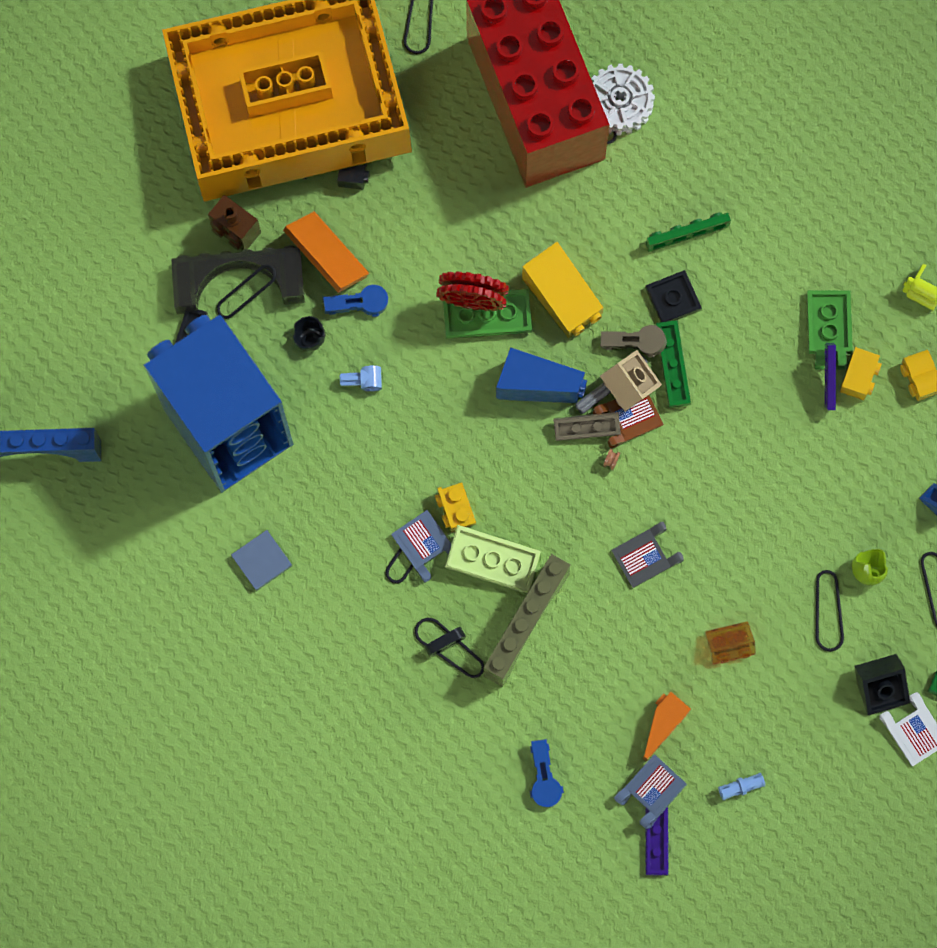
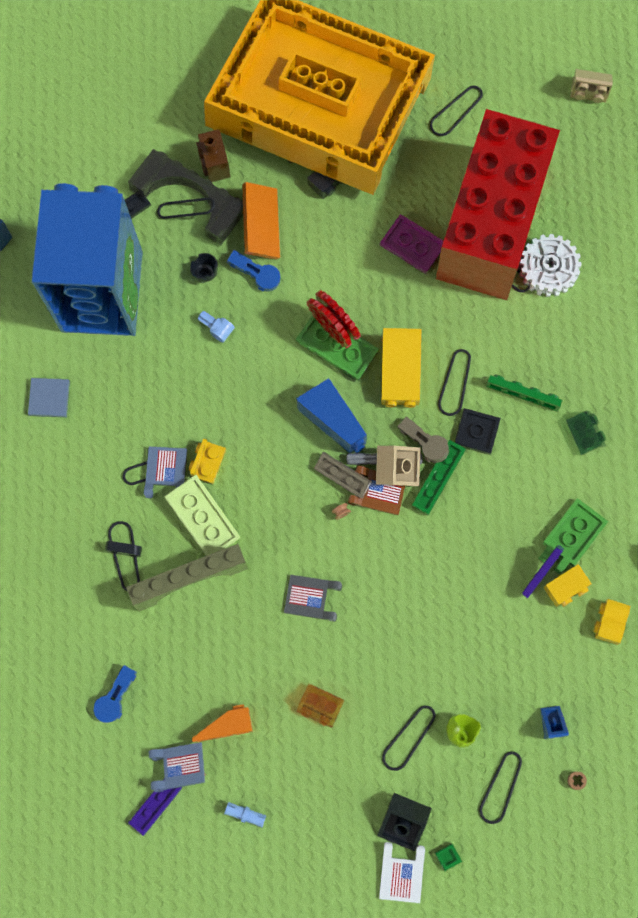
camera: 40 degrees right, 0 degrees up
none -> magenta plate [380,214,443,274]
none -> black piece [438,349,471,416]
none -> clear green bracket [566,411,606,455]

